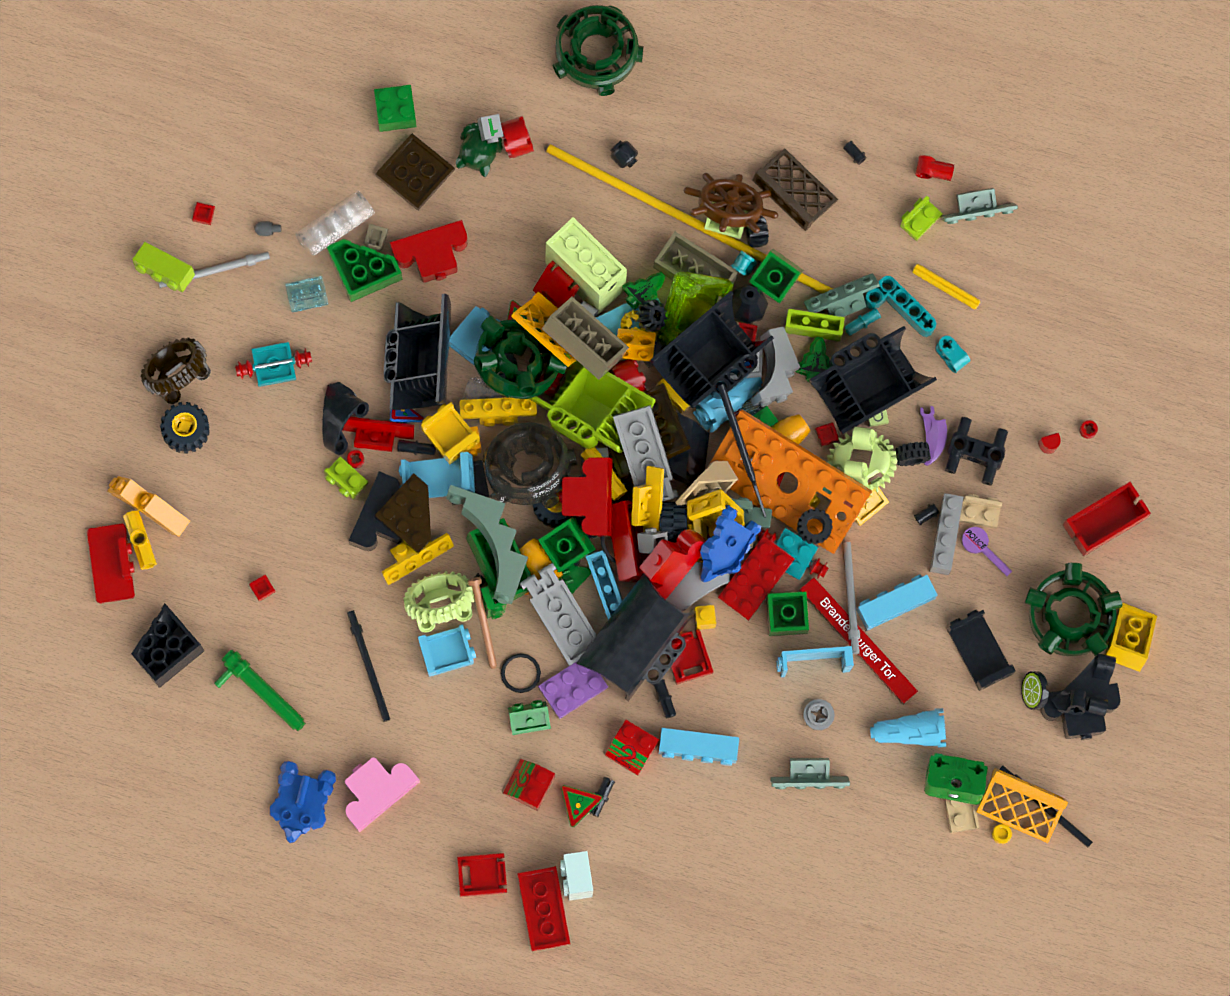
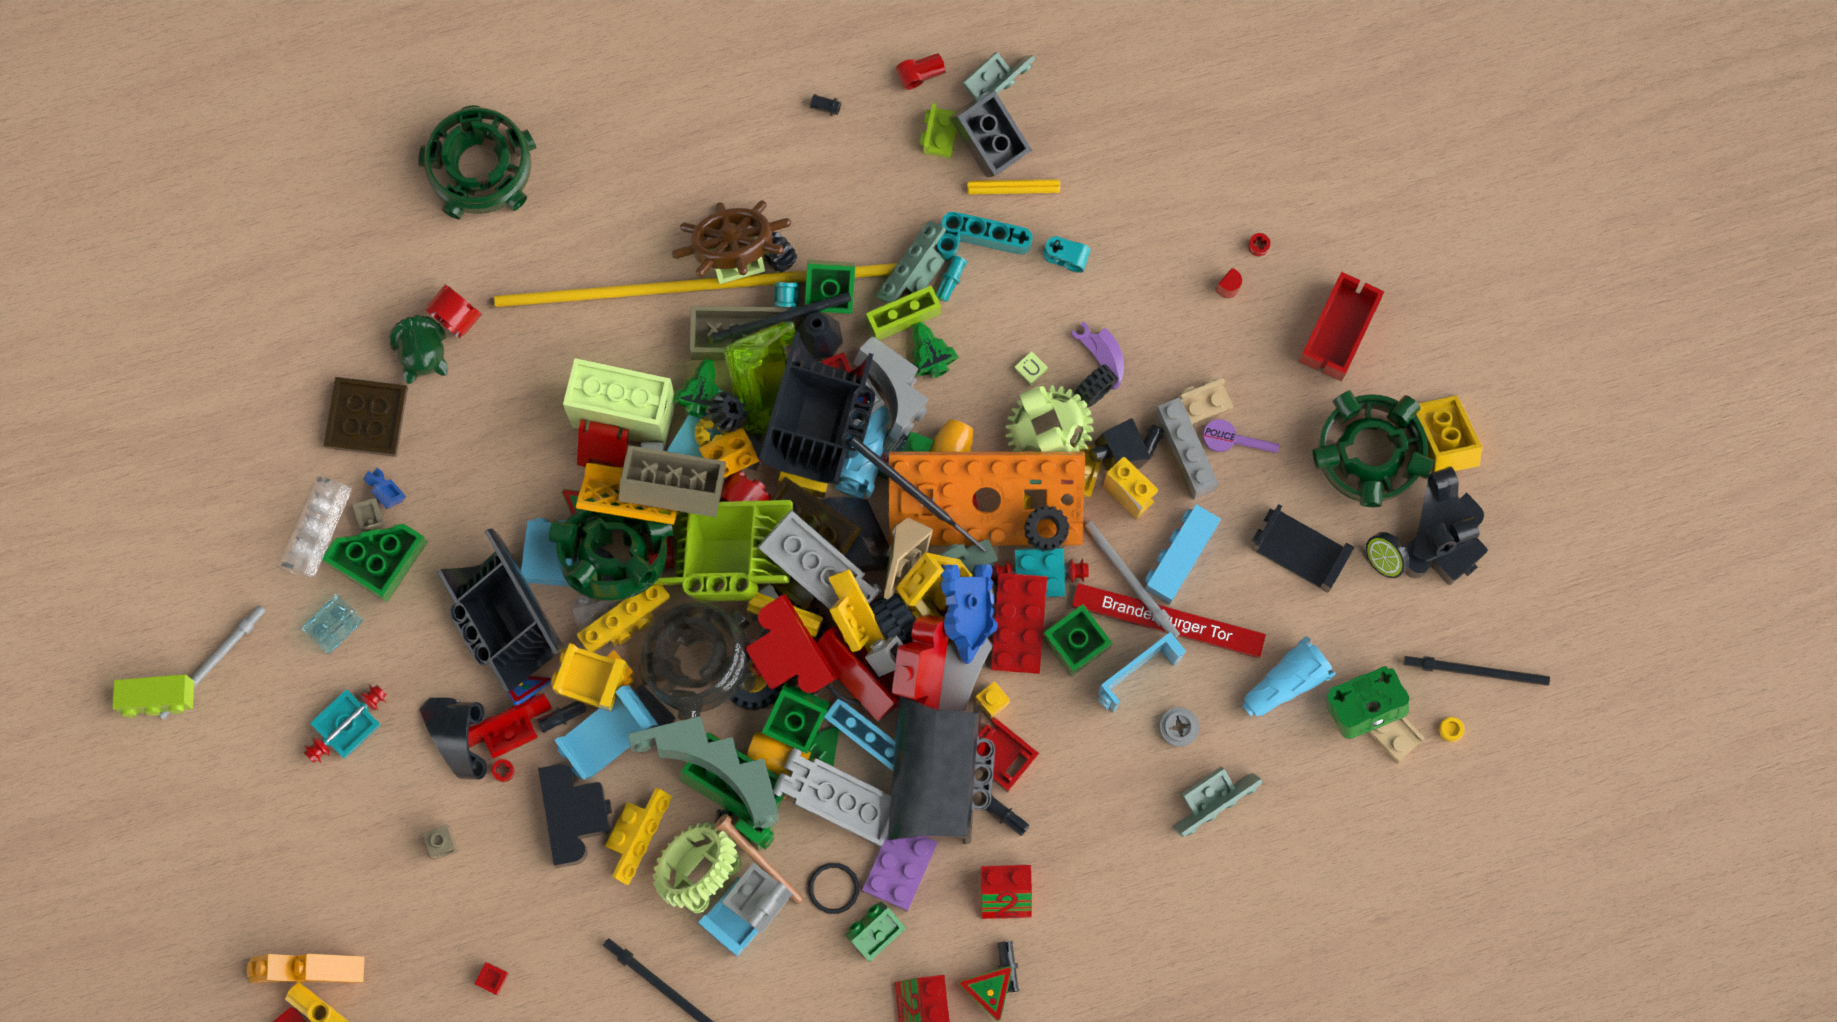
camera: 30 degrees left, 0 degrees up
dark brown piece [140,337,211,404] -> none
black wheel [160,402,210,454] -> none
red tile [192,202,215,225] -> none
dark grey cylinder [255,221,282,236] -> none
lime bracket [324,457,368,499] -> none
green brick [374,85,417,132] -> none
dark brown plate [375,473,431,554] -> none
red brick [390,220,468,283] -> none
light grey brick [478,114,503,144] -> none
black head [610,140,638,168] -> none
medium azure brick [658,728,739,766] -> none
dark brown fence [752,149,838,231] -> none
black panel [809,326,937,435] -> none
red tile [815,422,839,447] -> none
black piece [945,417,1008,486] -> none
light orange fence [976,768,1068,843] -> none
none -> blue plate [363,468,406,509]
none -> dark tan brick [423,825,458,860]
none -> black bar [711,292,852,343]
none -> light grey plate [722,863,793,934]
none -> black brick [949,90,1032,177]
none -> black torso [1089,418,1151,471]
none -> yellow panel [1103,457,1158,520]

